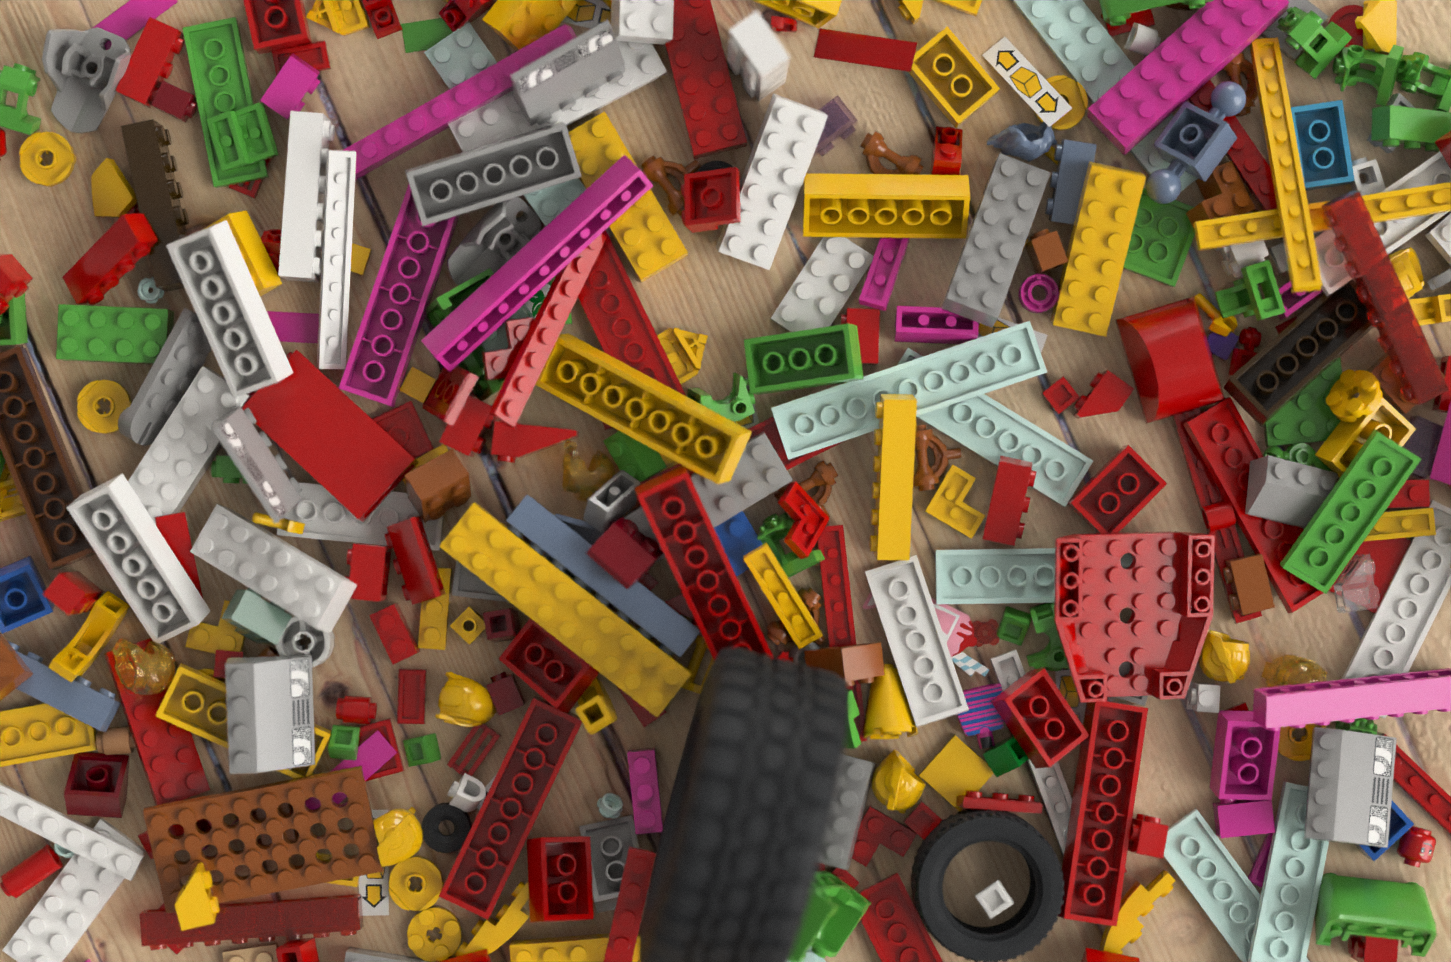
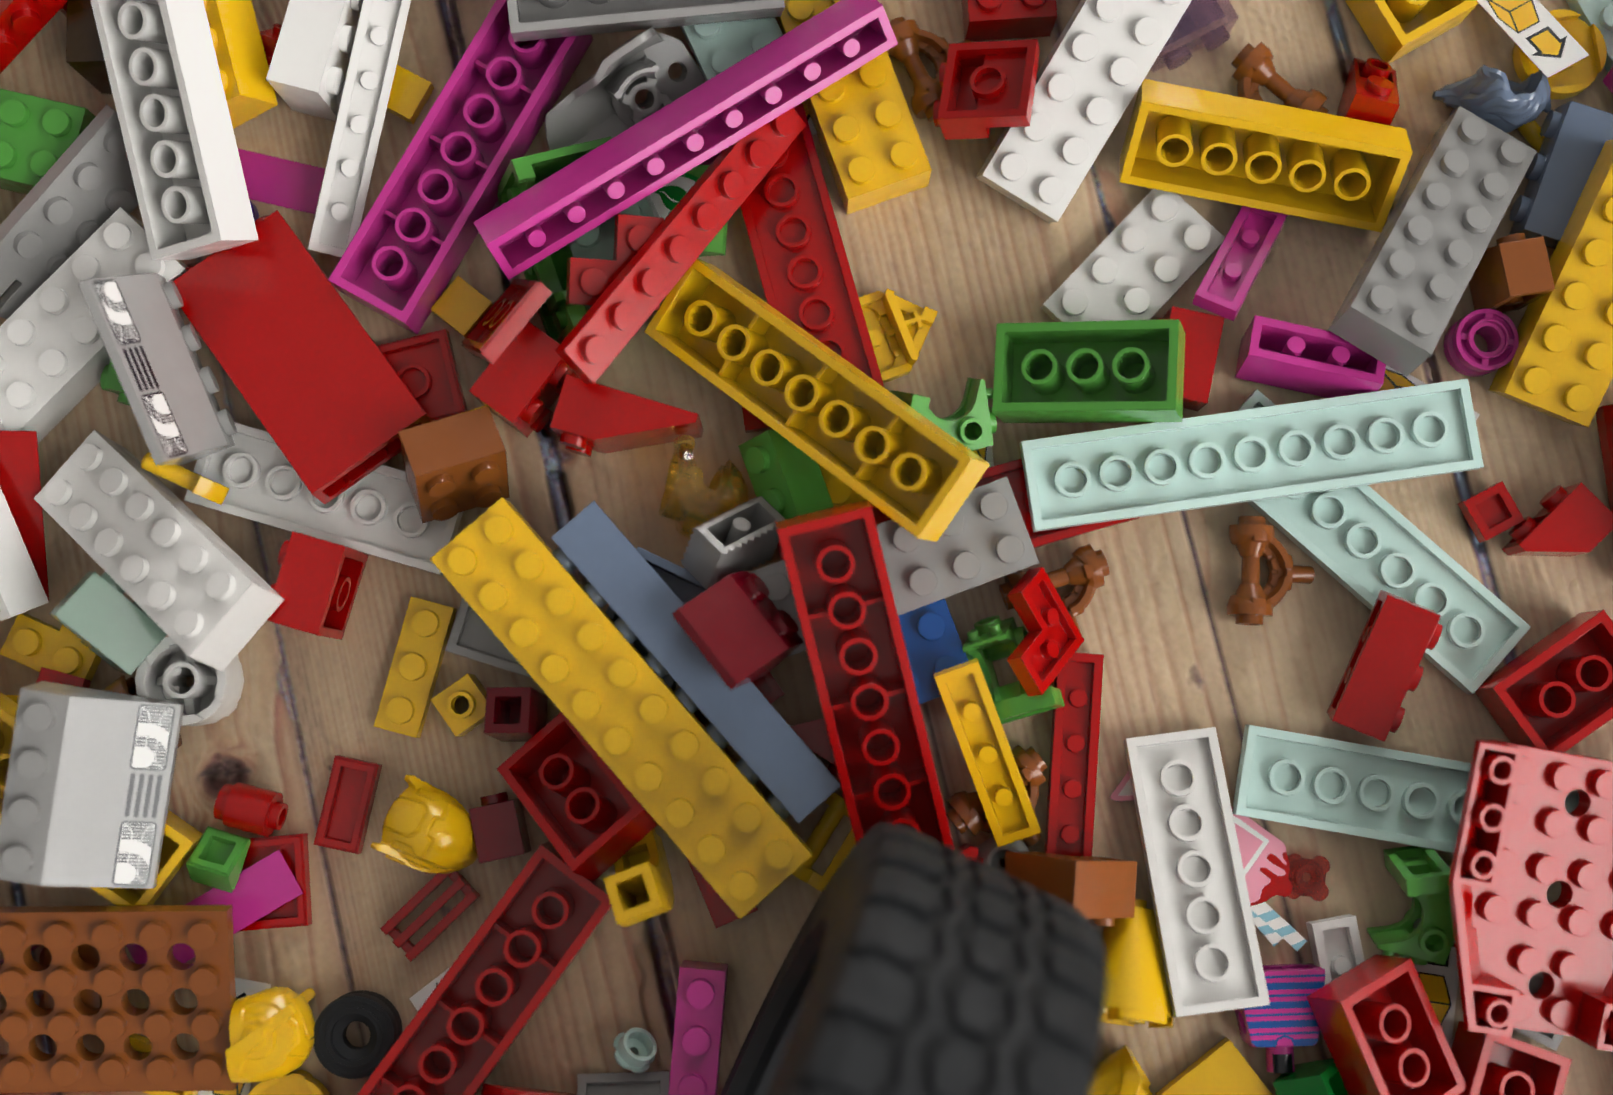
camera: 10 degrees right, 5 degrees down
light aqua plate [137,277,164,304] -> none
red brick [369,603,421,665] -> none
red slope [384,516,446,605] -> none
bright green slope [403,733,441,767] -> none
white plate [447,773,486,812] -> none
yellow brick [869,394,917,560] -> none
yellow plate [925,465,986,539] -> none
bright green slope [996,606,1031,646] -> none

